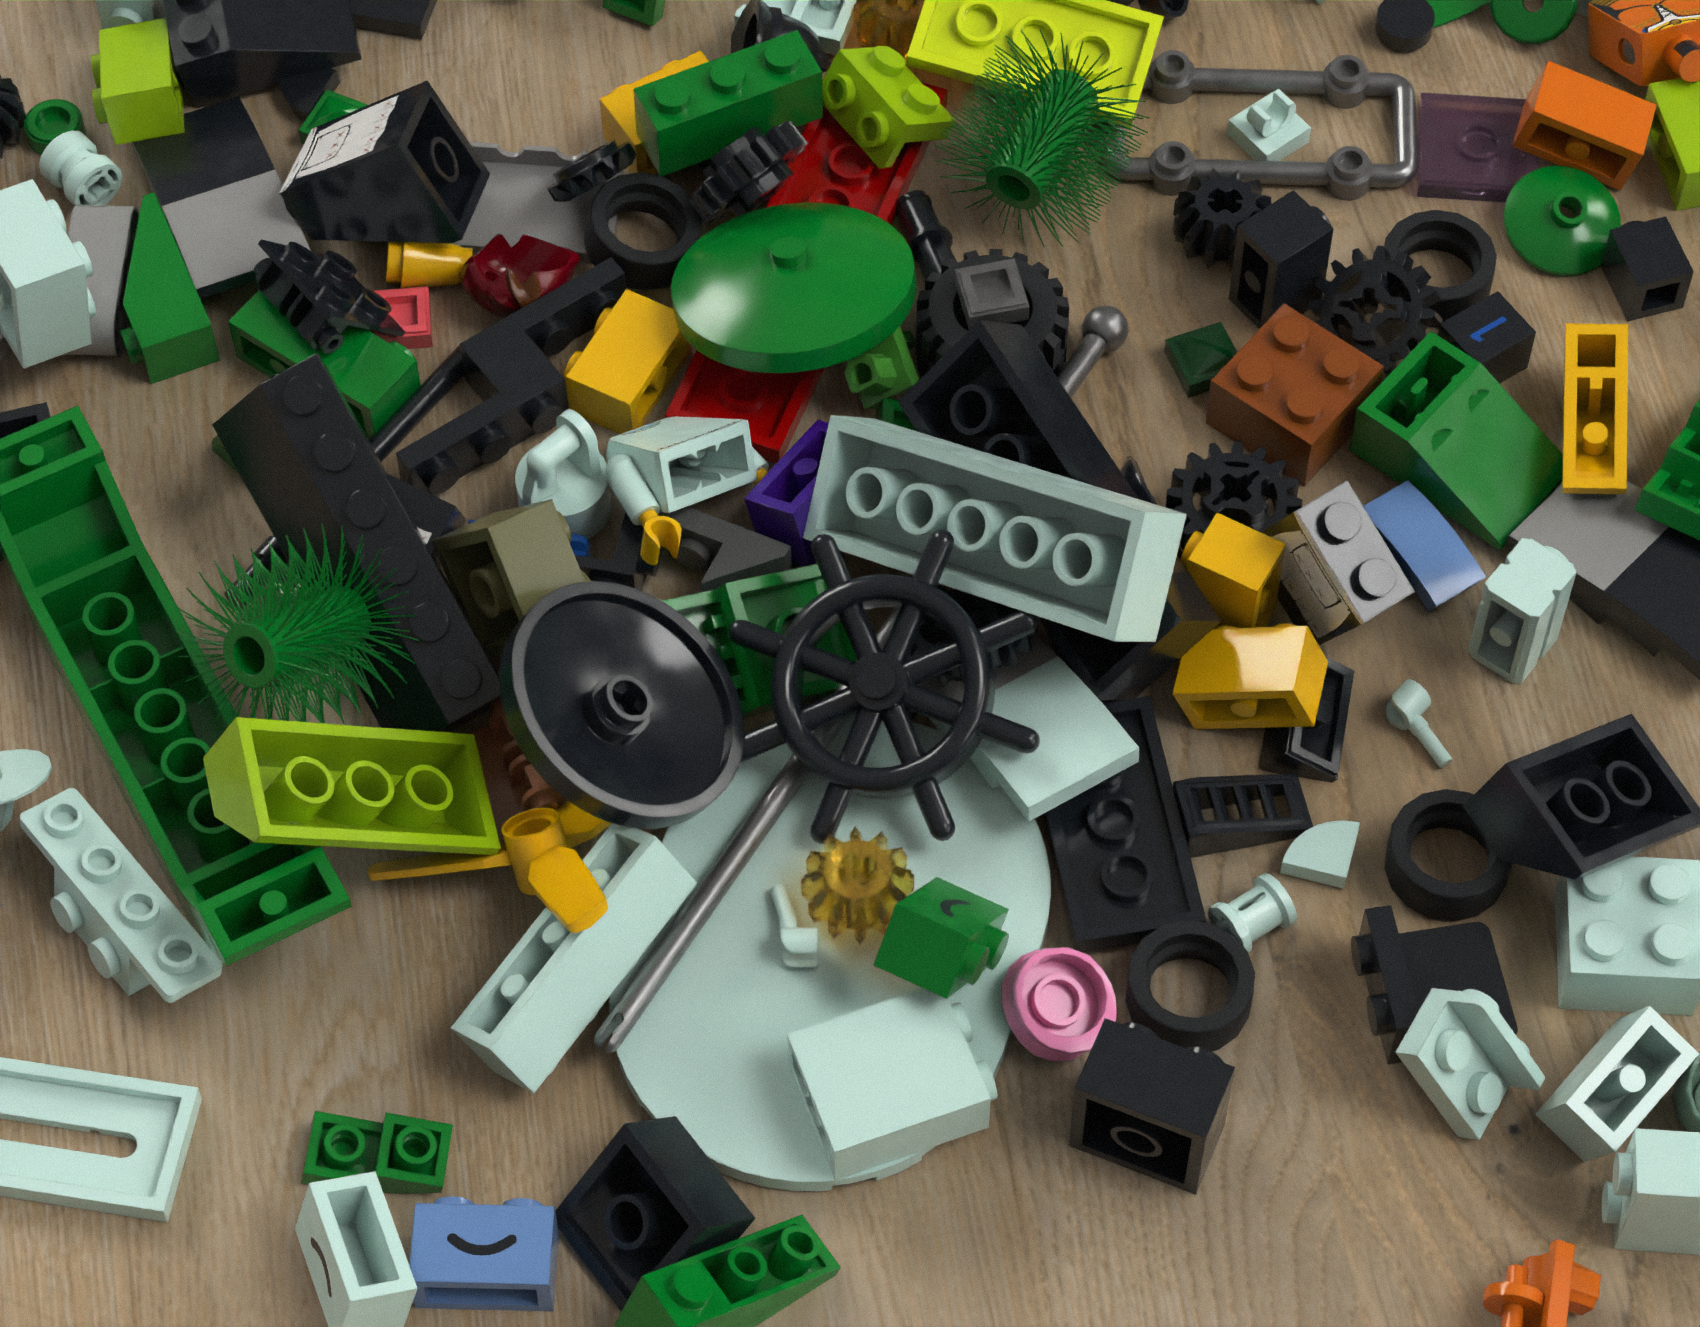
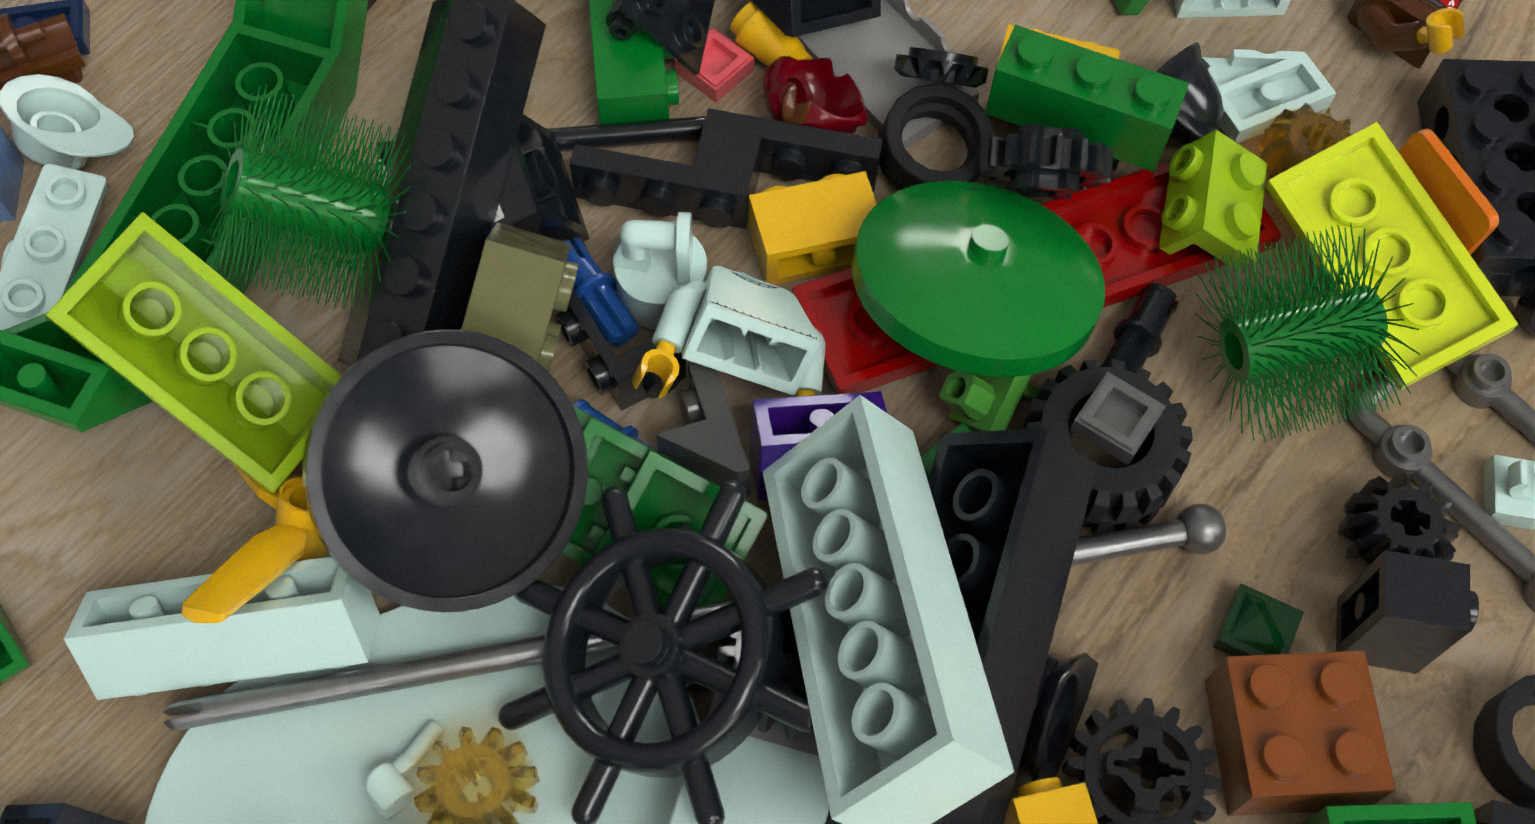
camera: 45 degrees right, 5 degrees up
black gear [1307,246,1442,375] -> none

